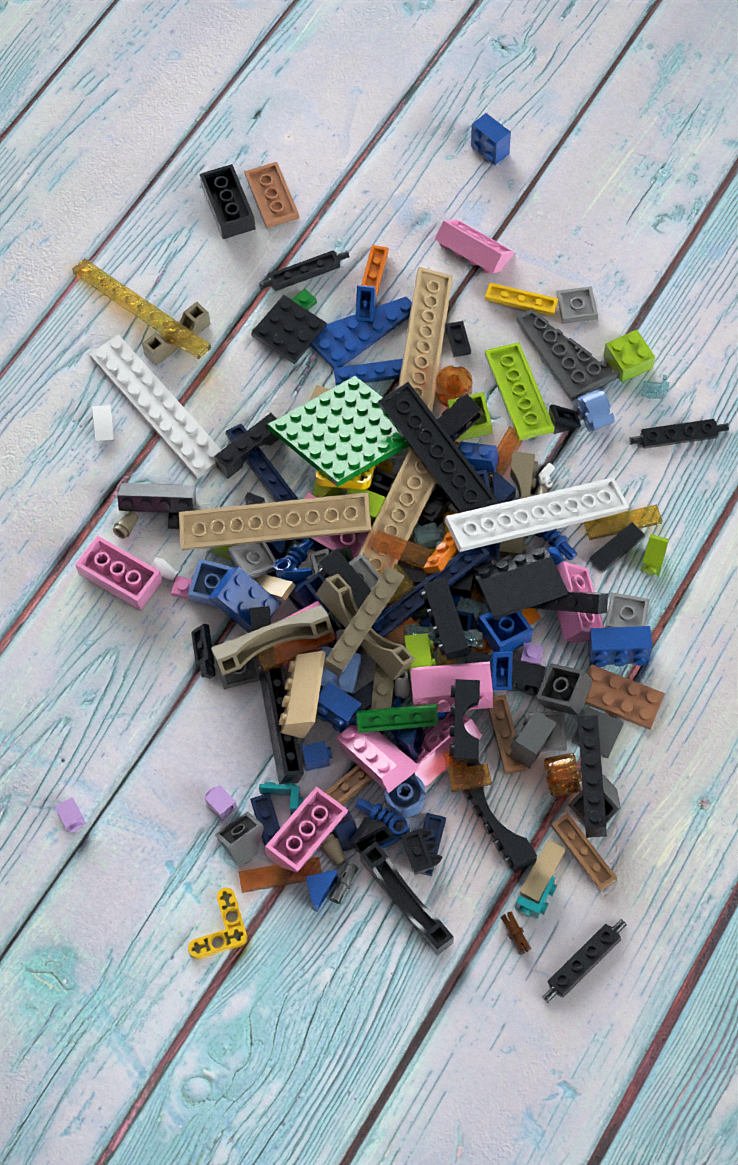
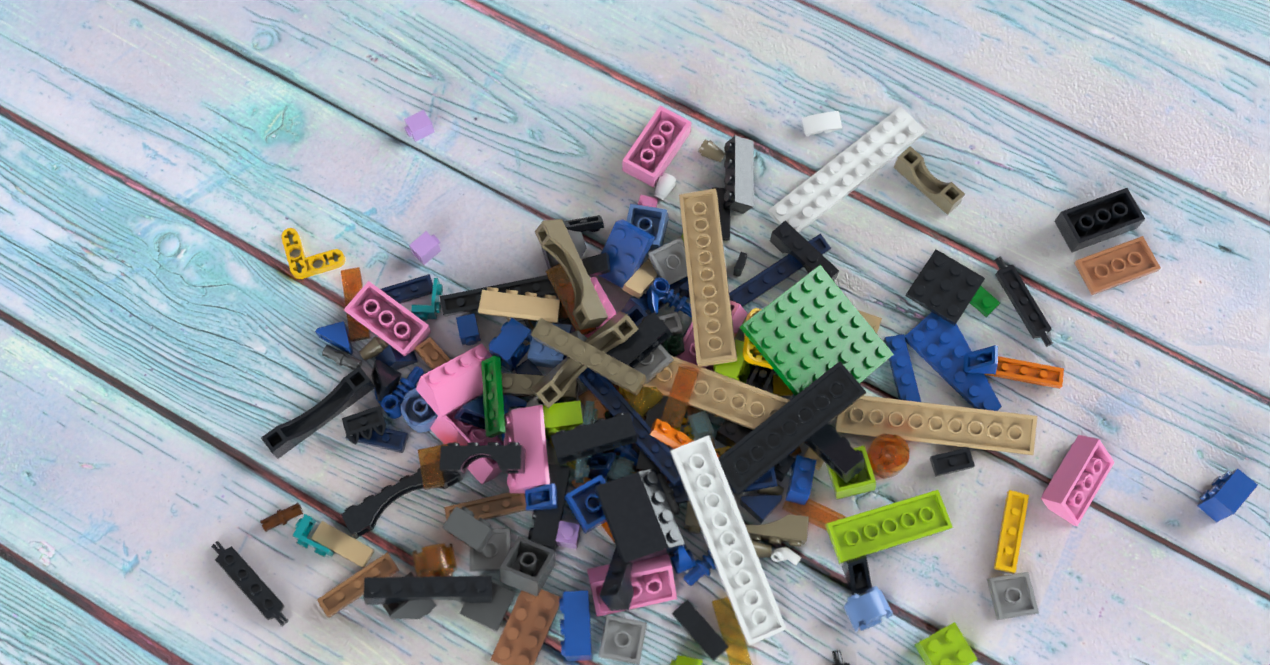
camera: 85 degrees right, 5 degrees up
clear yellow plate [72,258,211,359] -> none
dark grey slope [215,811,264,866] -> none
dark grey wing [516,309,619,401] -> none

